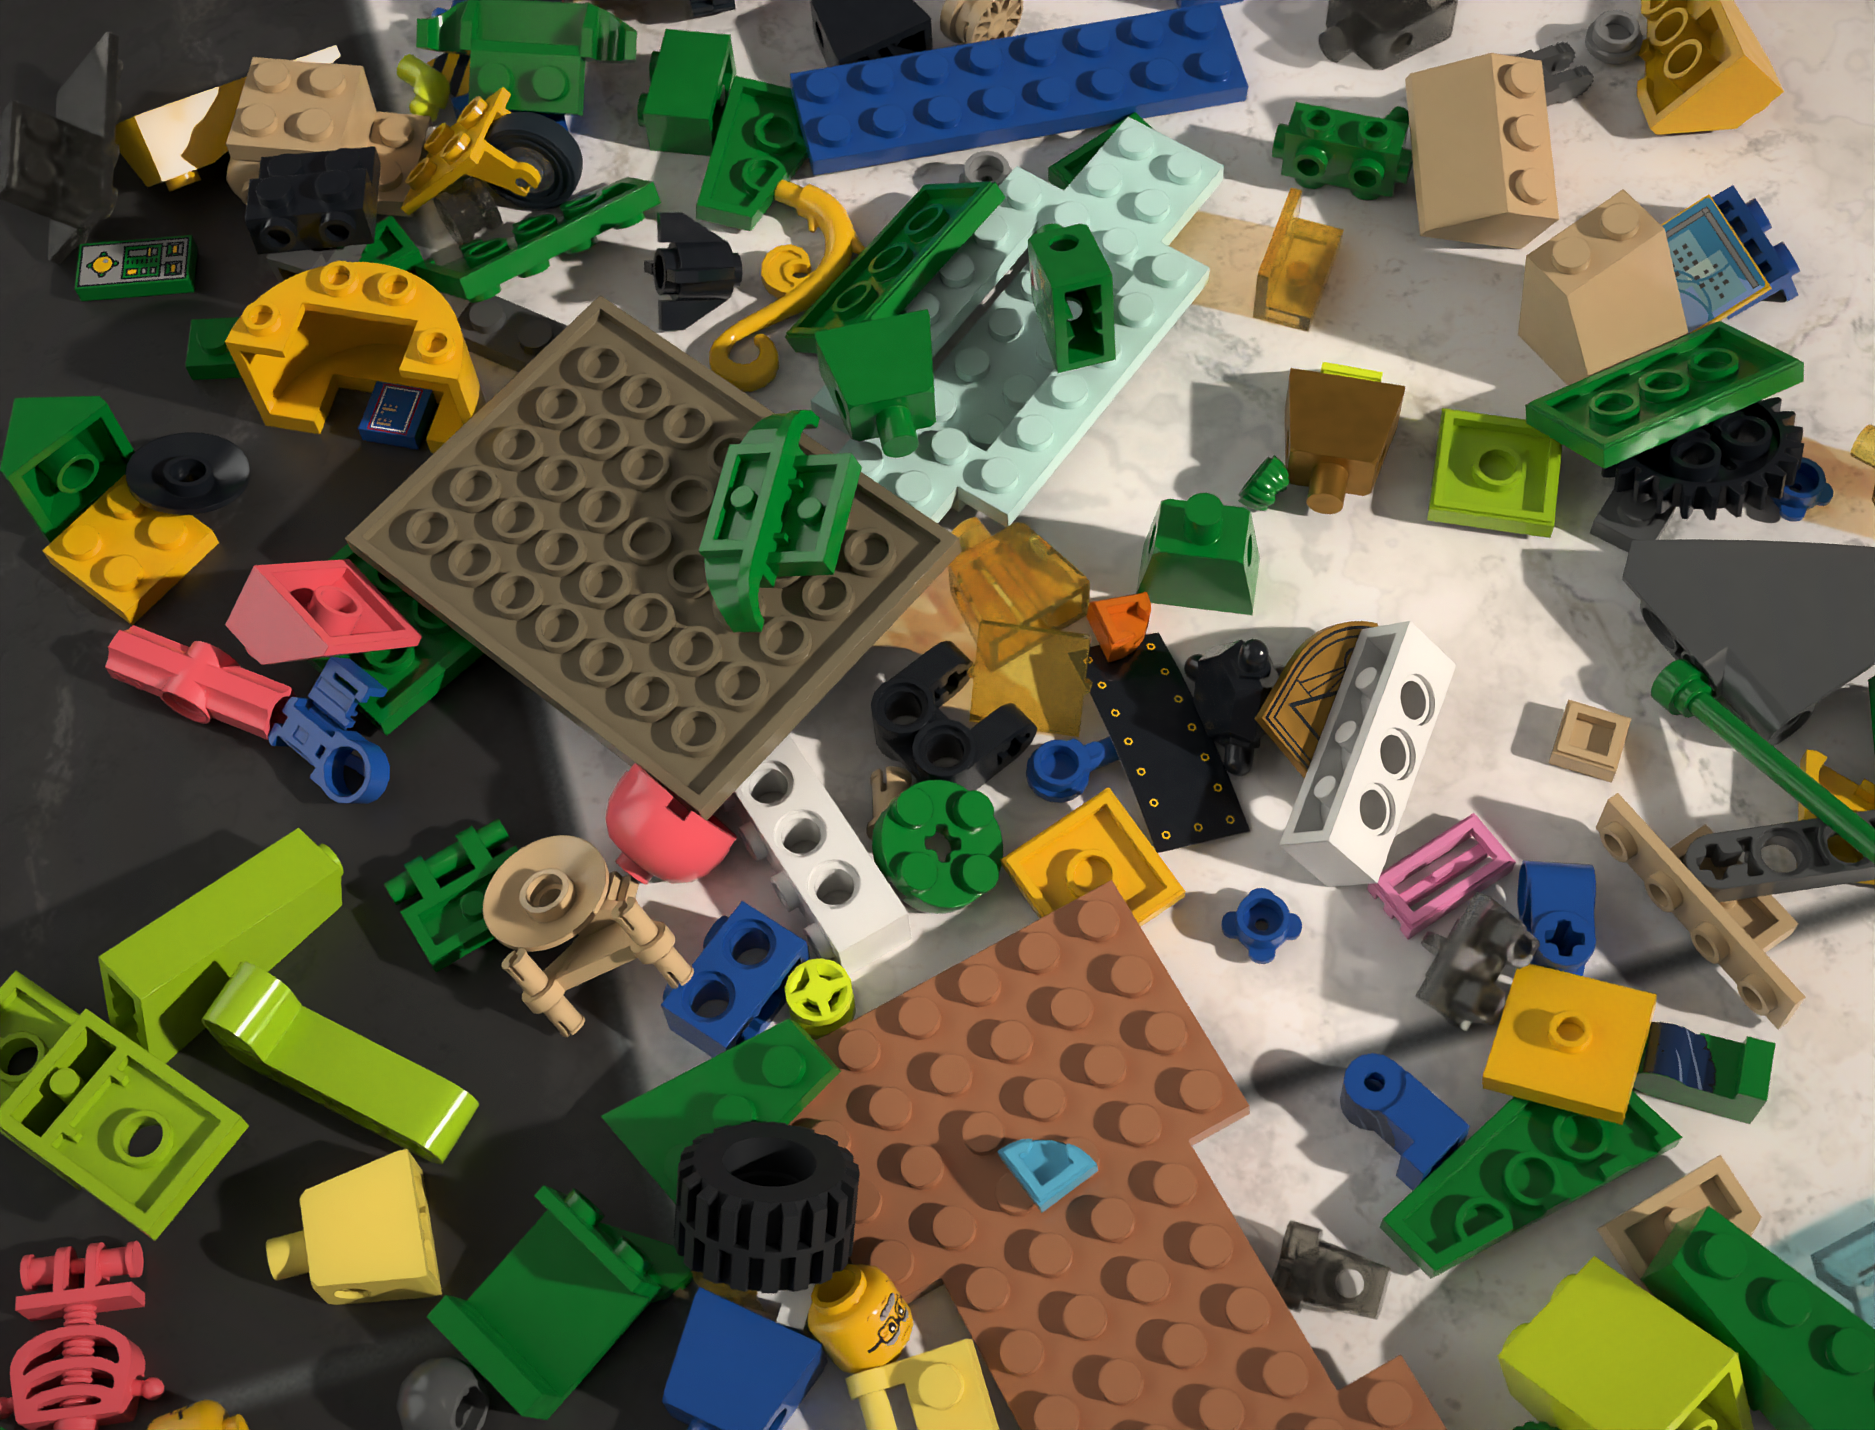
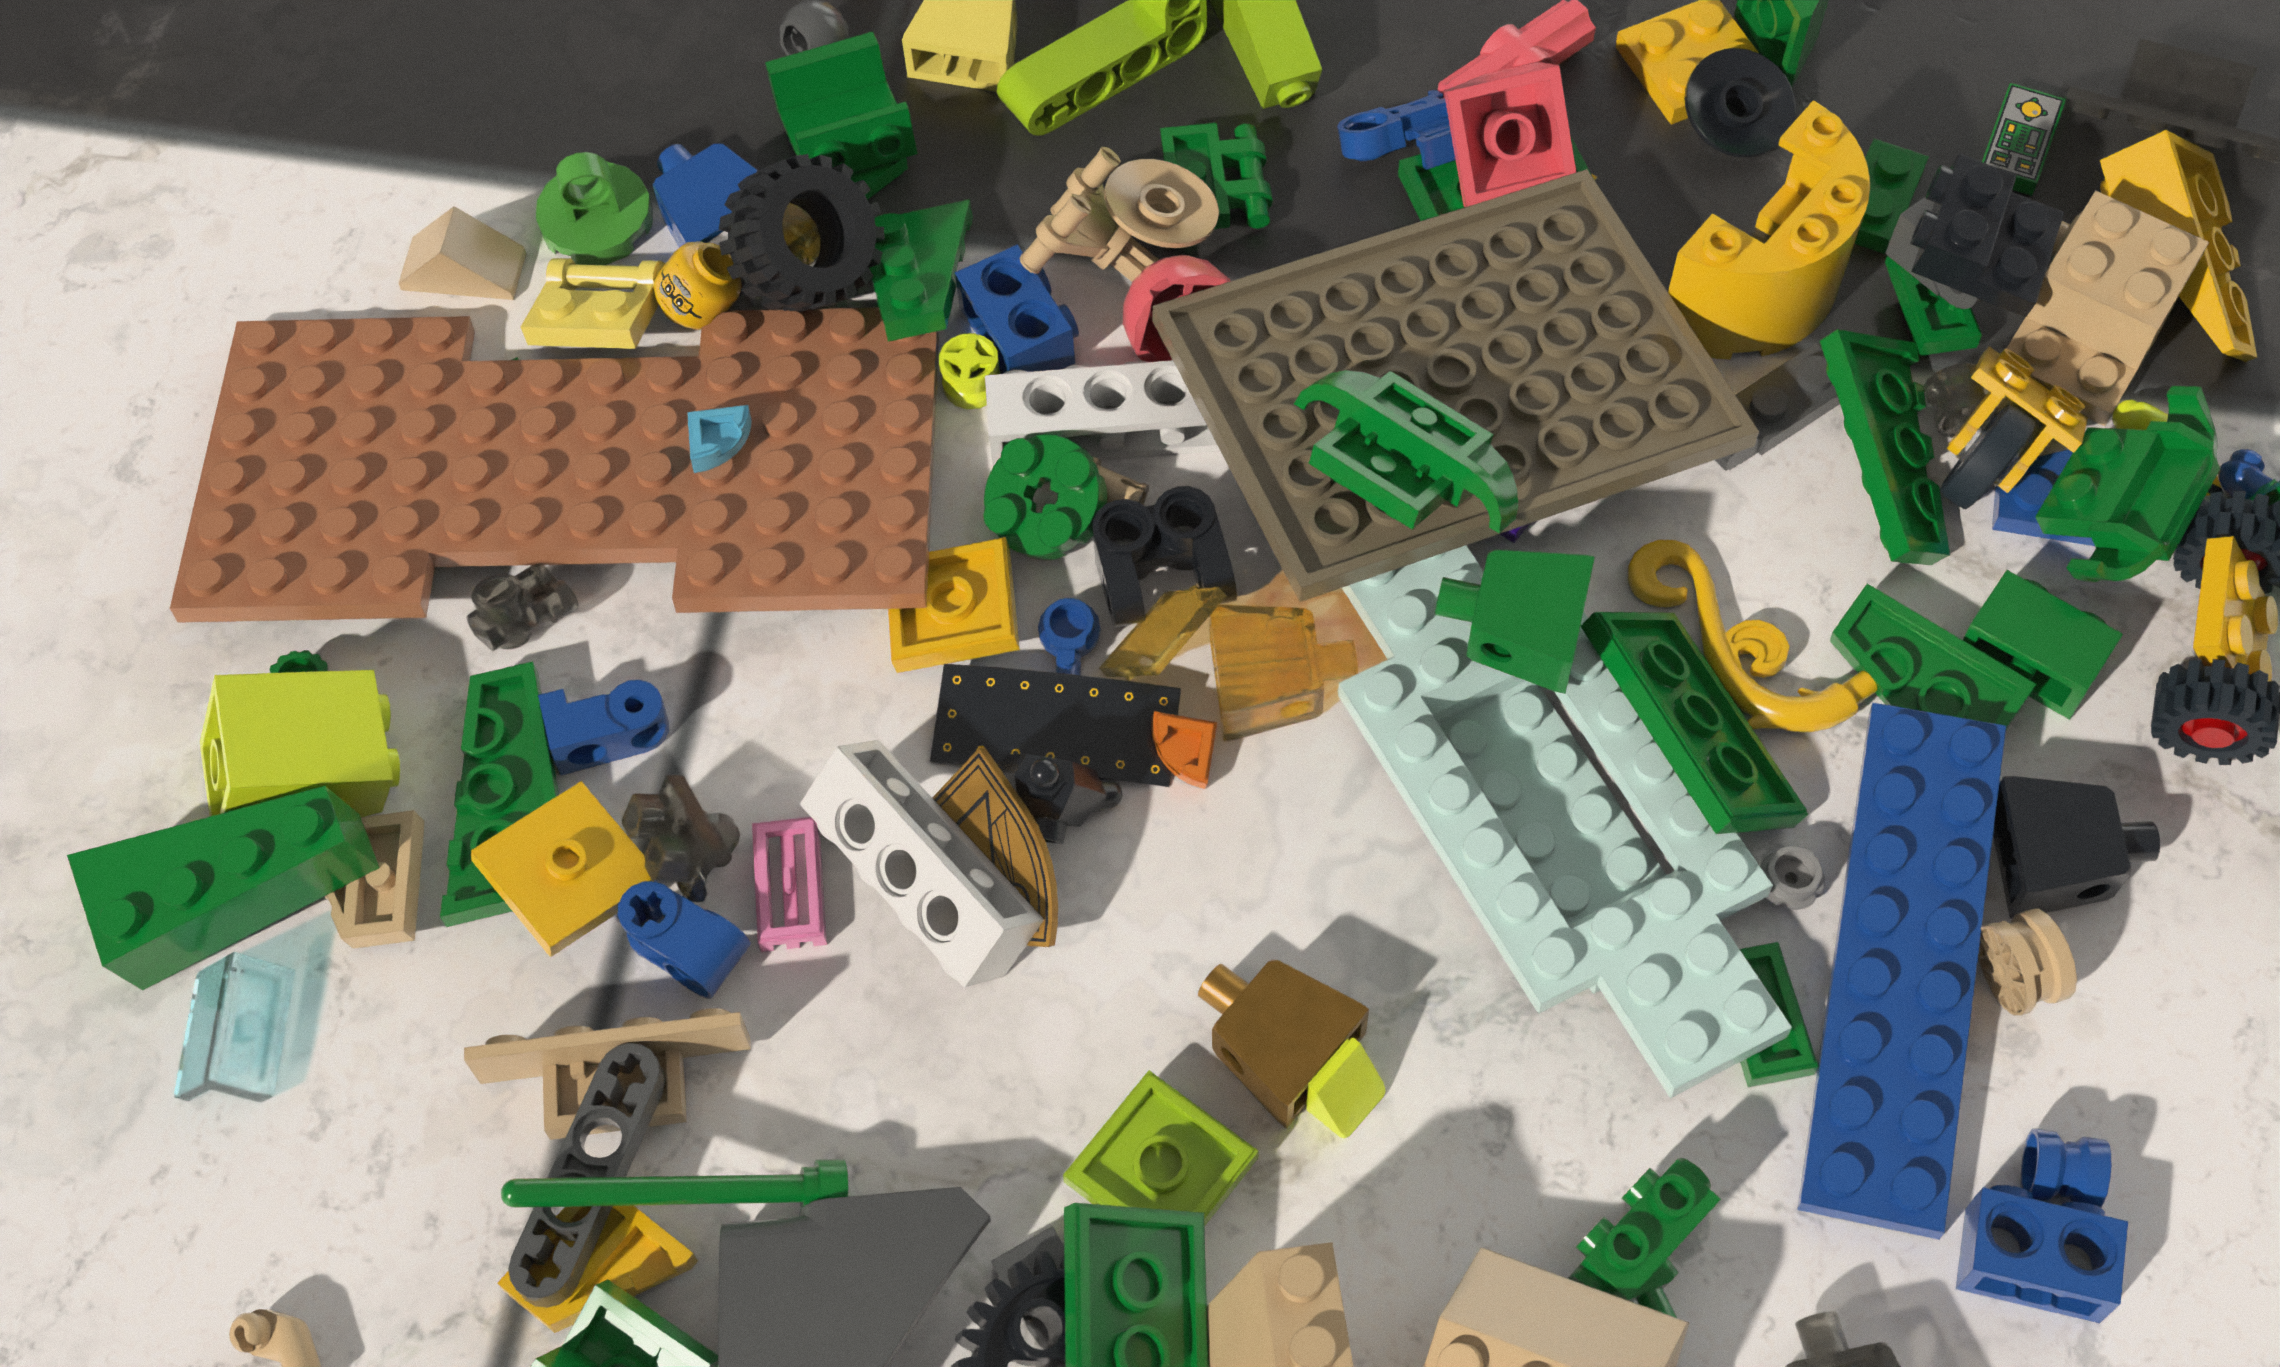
camera: 115 degrees right, 0 degrees up
black brick [644,212,742,331] -> none
green torso [1028,223,1116,373] -> none
green torso [1136,493,1260,615] -> none
blue plate [1221,888,1302,964] -> none
green piece [1238,455,1289,511] -> none
clear yellow panel [1253,188,1344,332] -> none
tan tile [1549,699,1632,783] -> none
green leg [1633,1022,1776,1124] -> none

